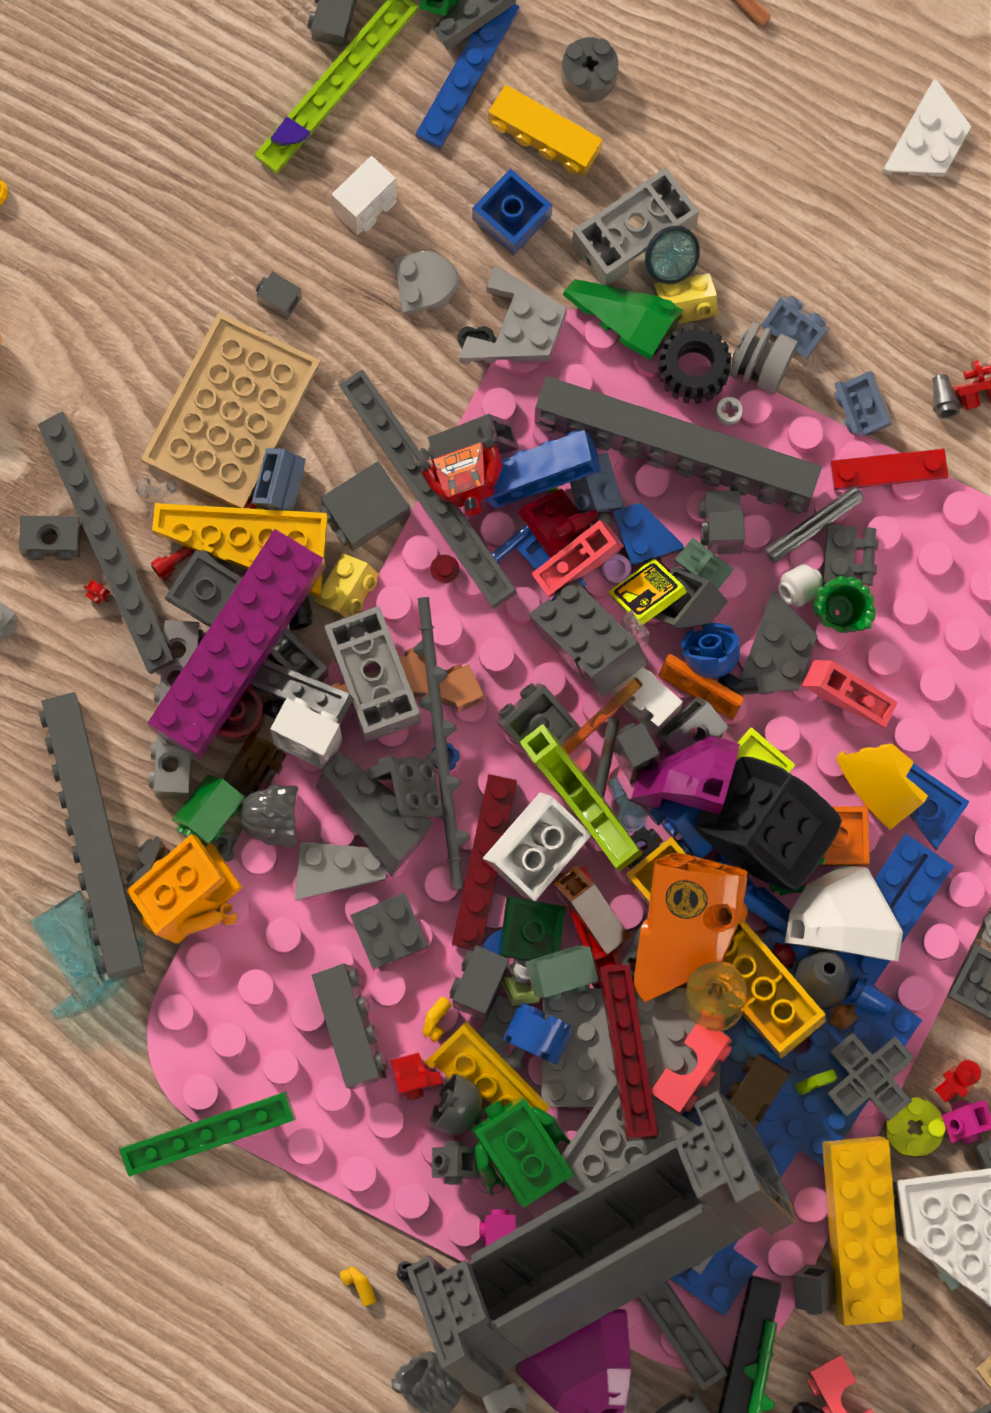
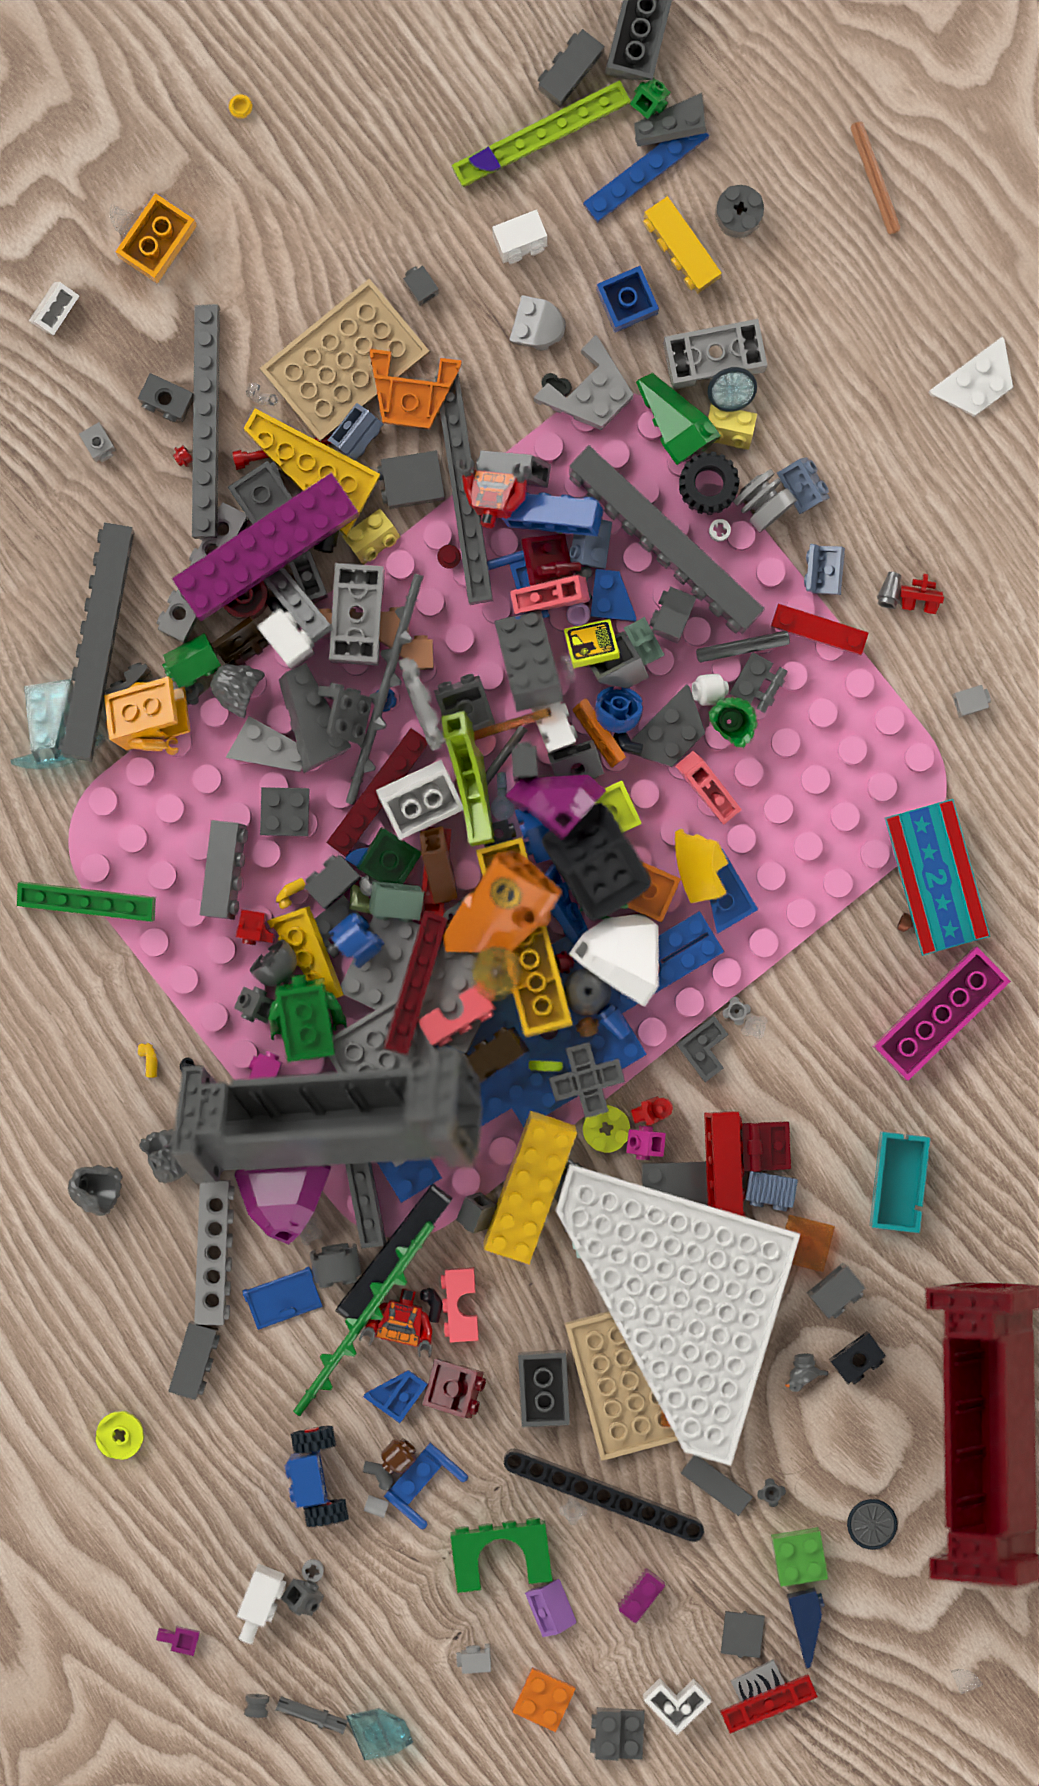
camera: 30 degrees right, 10 degrees up
none -> orange wing [369,349,462,429]
none -> light grey plate [398,657,445,751]

